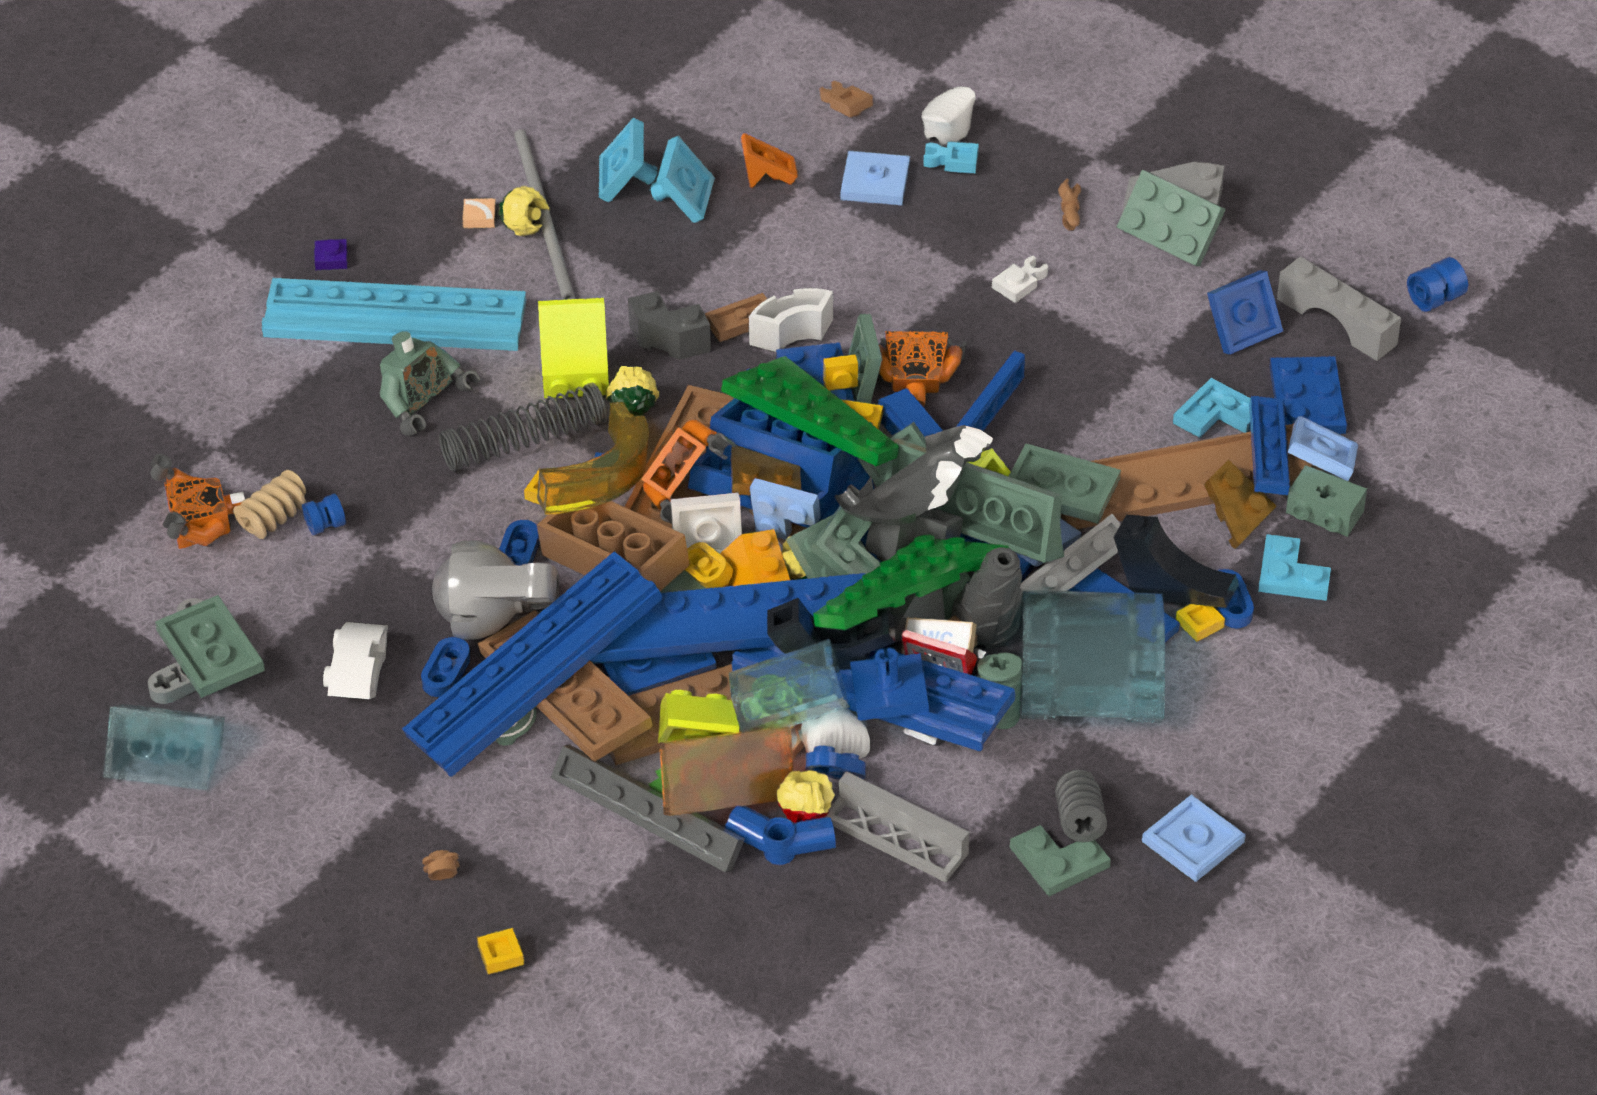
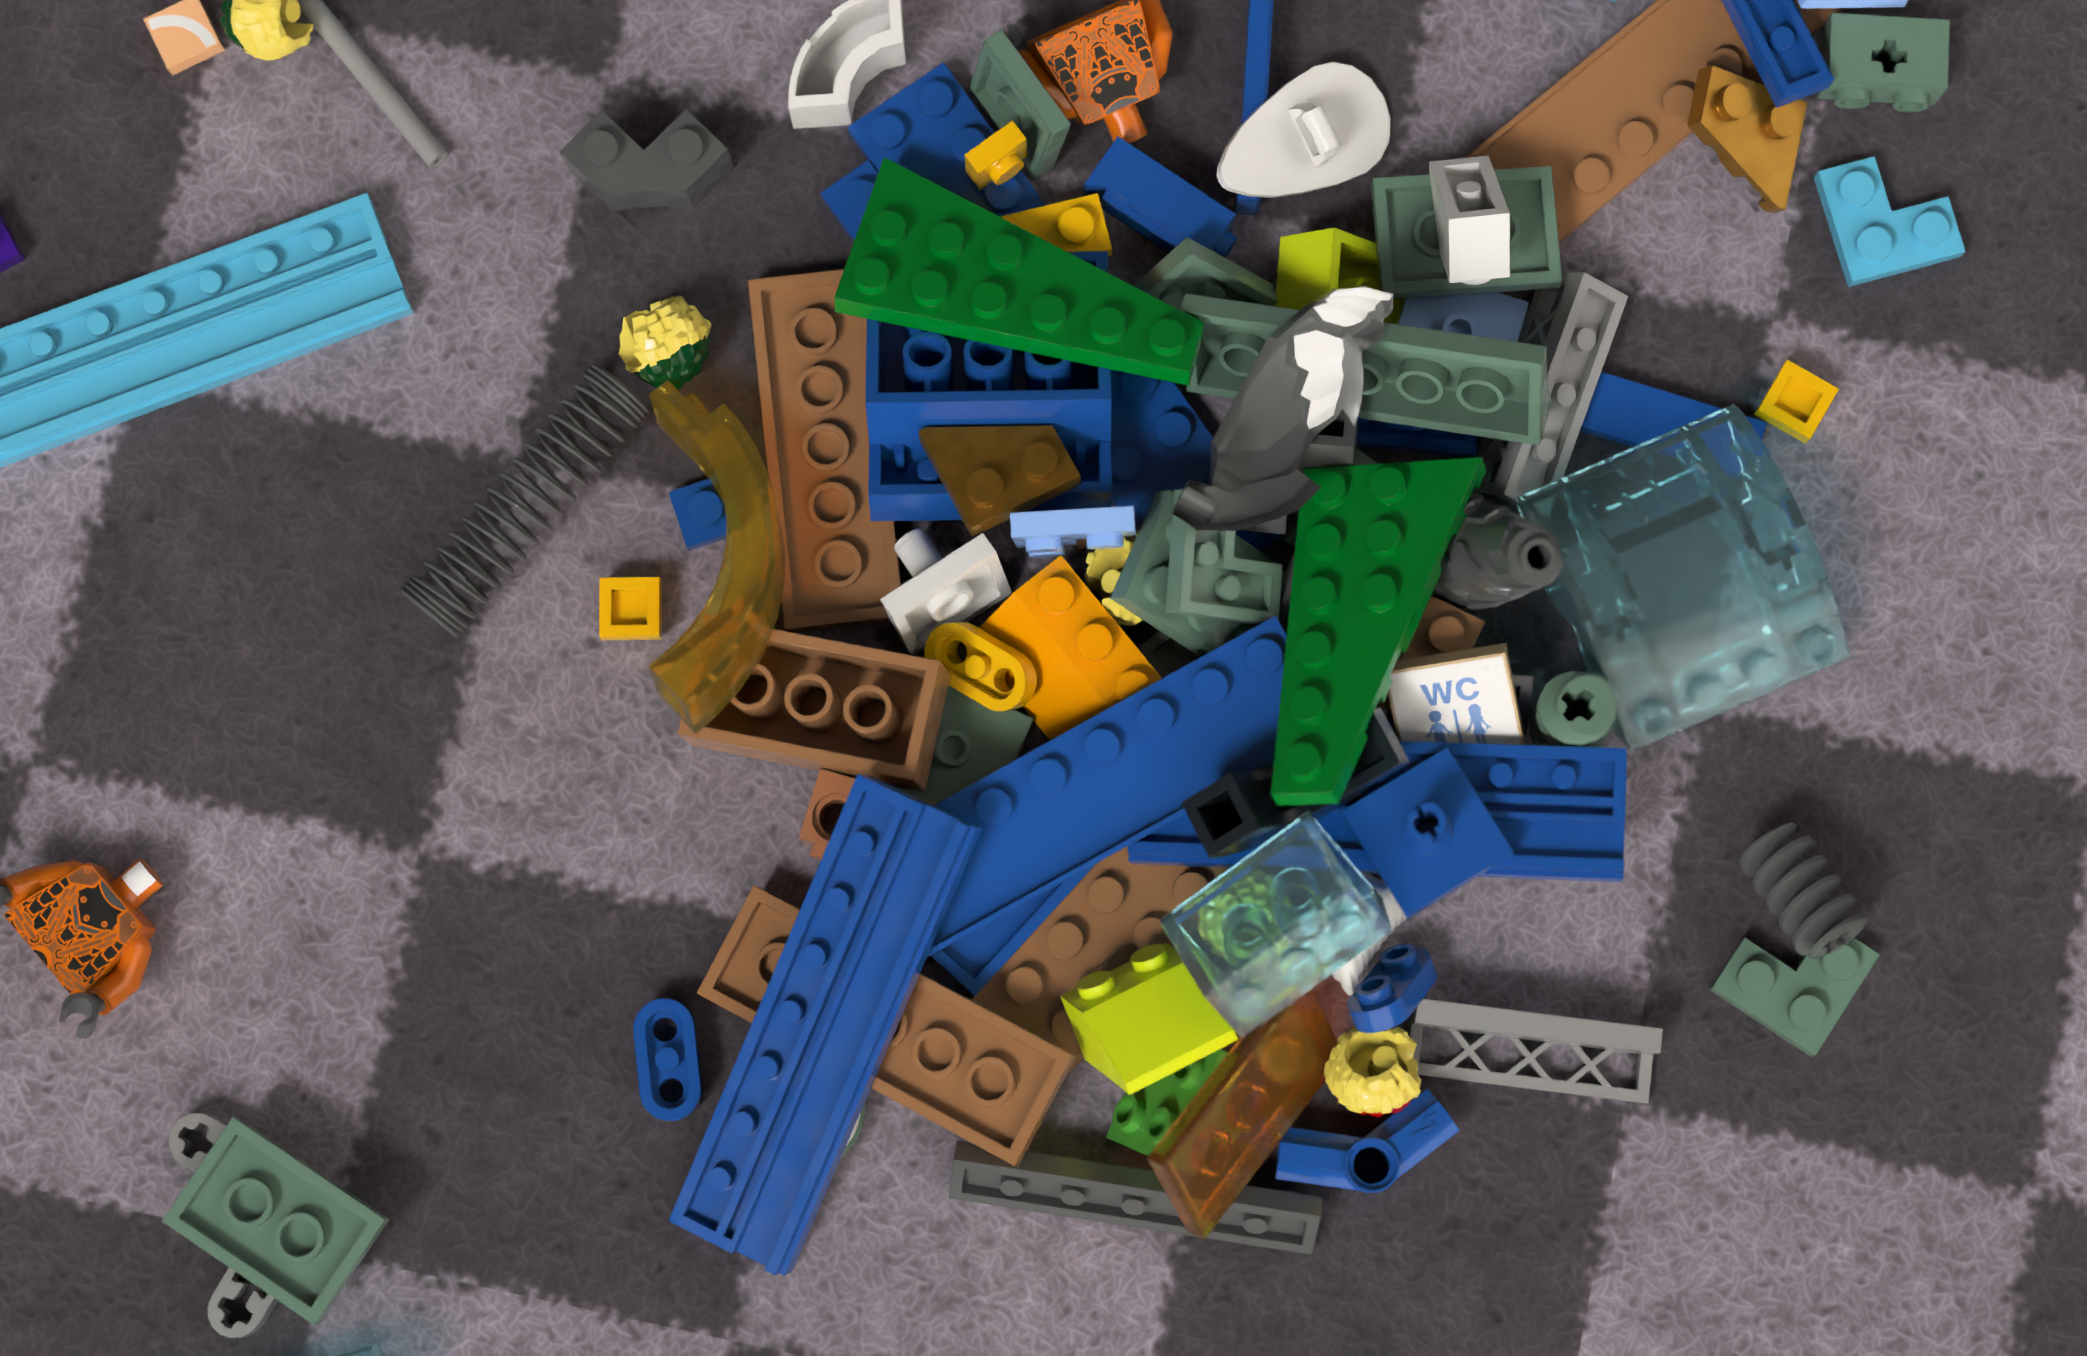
camera: 25 degrees left, 35 degrees up
tan piece [233,470,306,539] -> none
blue wheel [302,493,346,536] -> none
white brick [323,622,388,699] -> none
torso [380,331,480,436] -> none
light grey piece [432,540,559,640] -> none
blue plate [499,520,540,565] -> none
neon yellow slope [538,298,609,398] -> none
orange torso [641,420,736,524] -> none
medium nougat plate [705,293,767,342] -> none
red slope [902,630,978,675] -> none
black arch [1114,514,1239,608] -> none
light blue plate [1142,794,1245,882] -> none
blue plate [1214,569,1254,628] -> none
none -> white shield [1217,62,1391,198]
none -> white slope [1429,156,1510,285]

